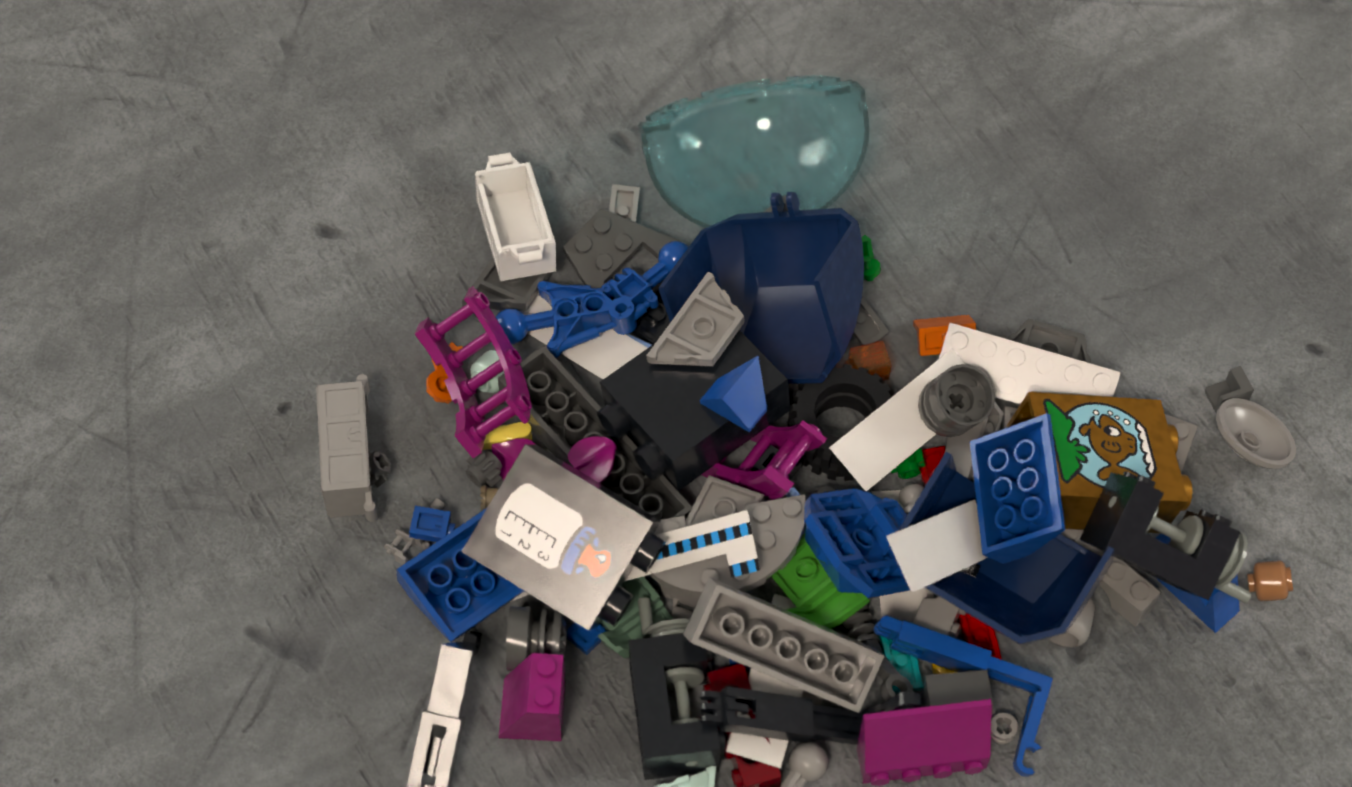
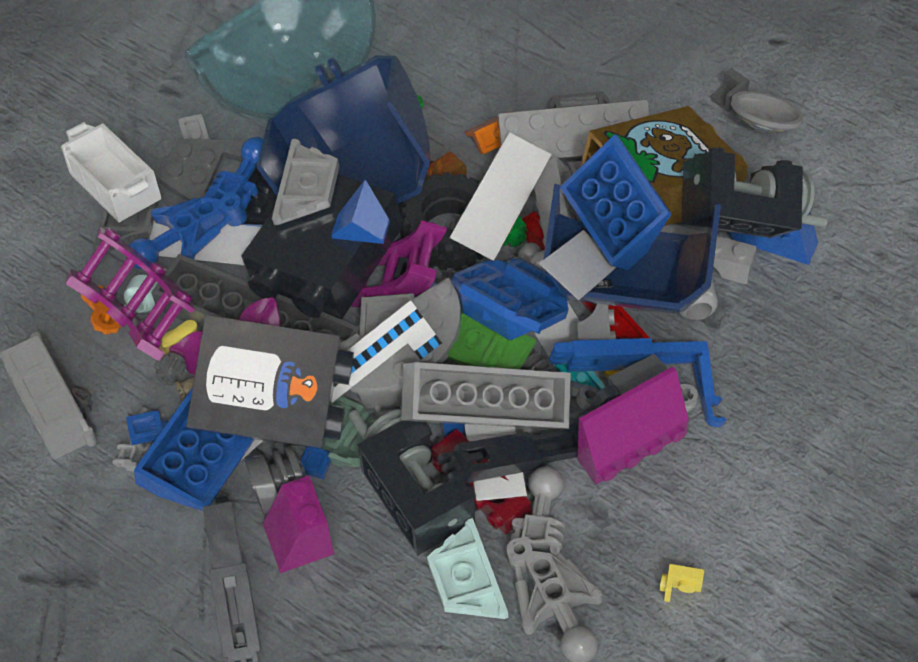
camera: 20 degrees left, 5 degrees down
dark grey wheel [918,364,995,438] -> none
medium nougat head [1247,560,1293,602] -> none

